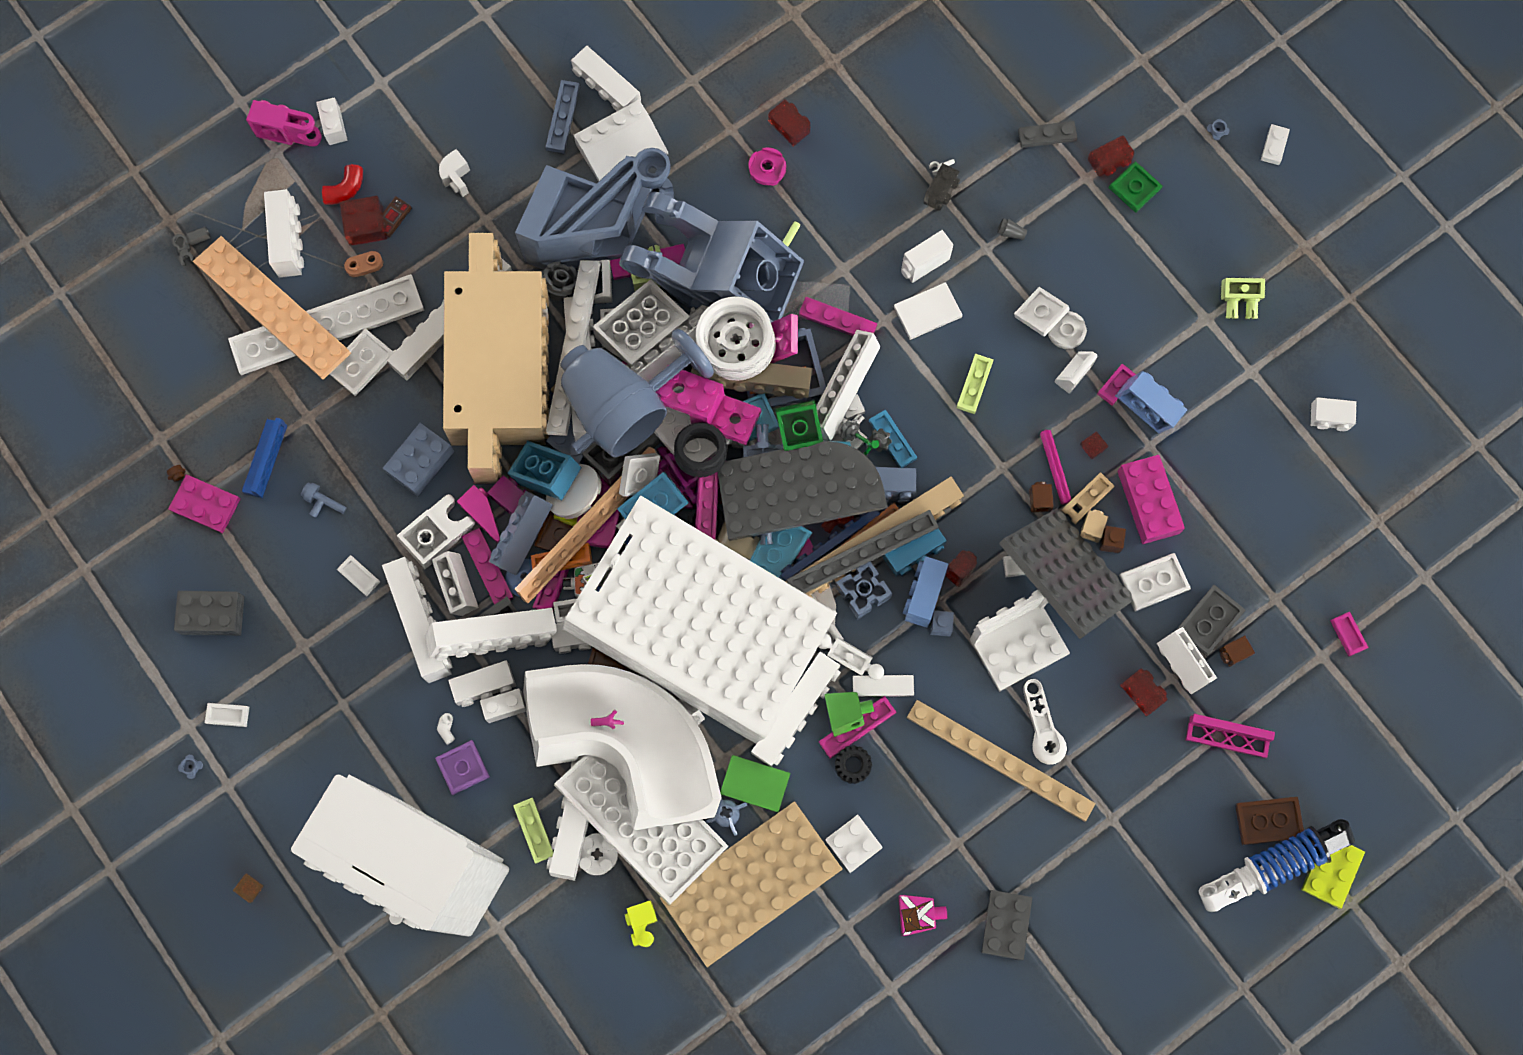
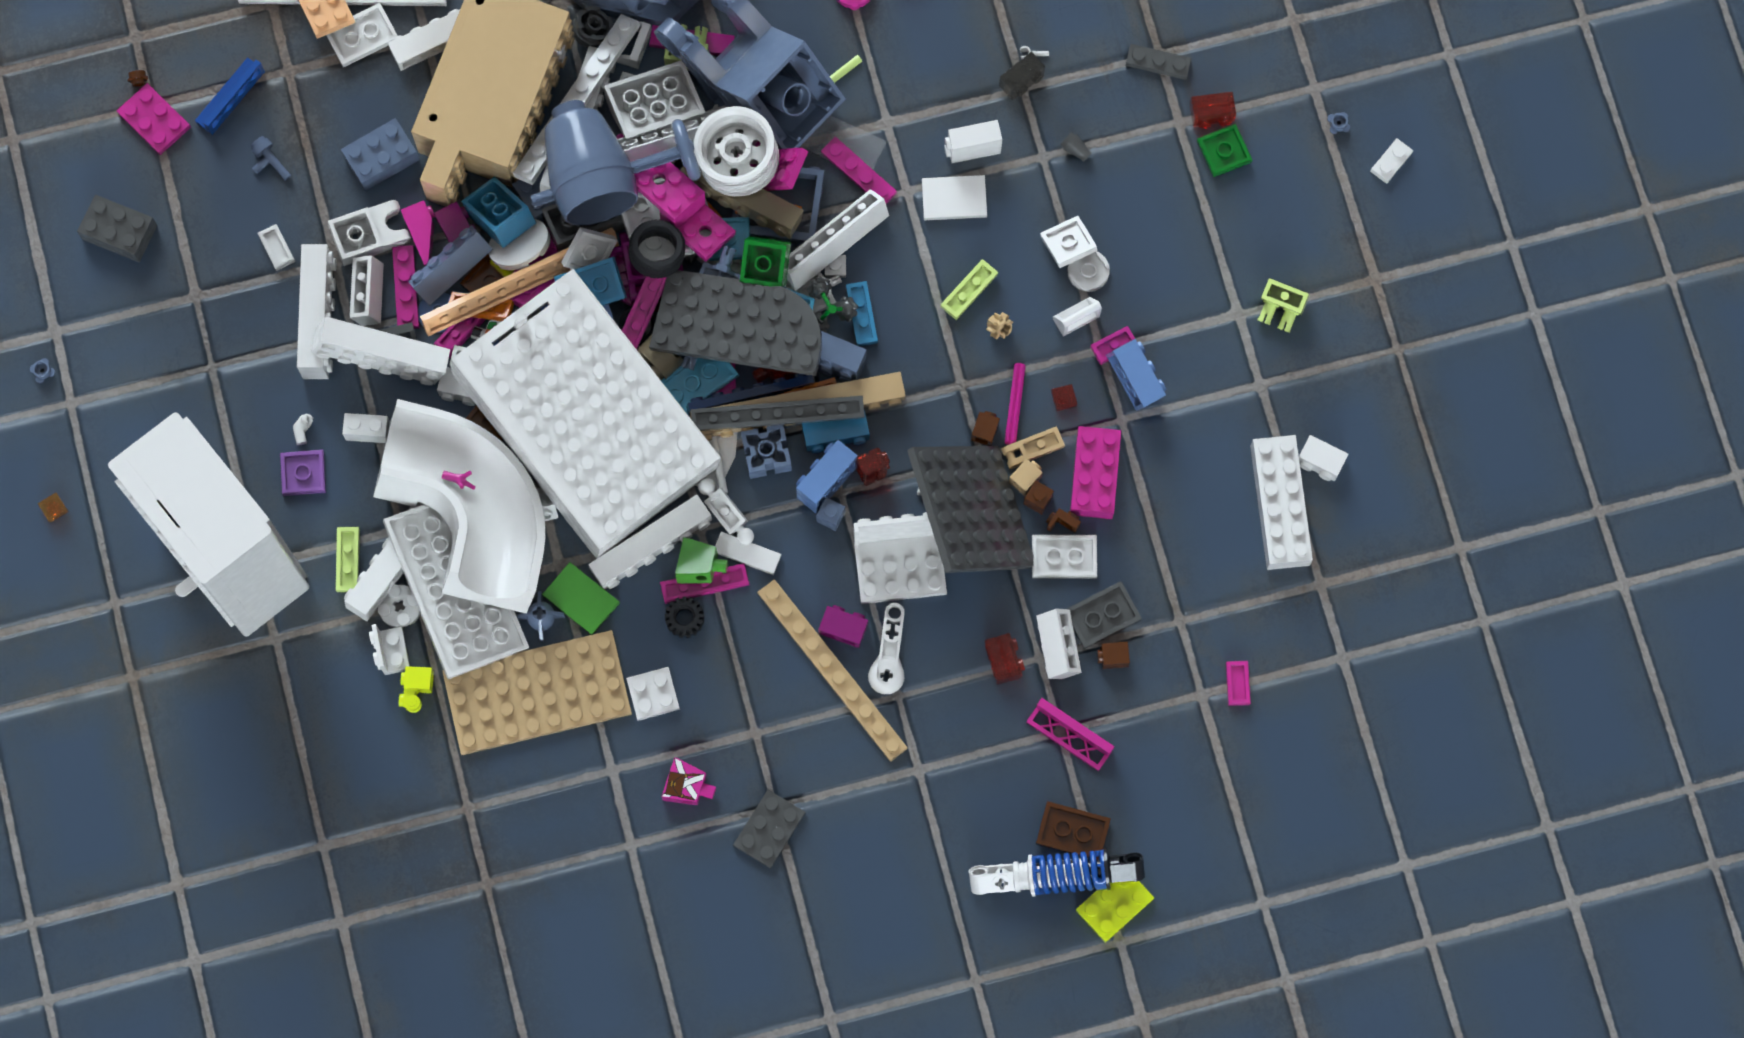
camera: 20 degrees right, 0 degrees up
white tile [205,703,249,727] -> none
white brick [448,660,516,707] -> none
none -> white bracket [369,624,410,675]
none -> magenta brick [818,605,868,648]
none -> tan gear [986,312,1013,339]
none -> reddish brown bracket [1046,508,1081,533]
none -> white brick [1250,435,1313,570]

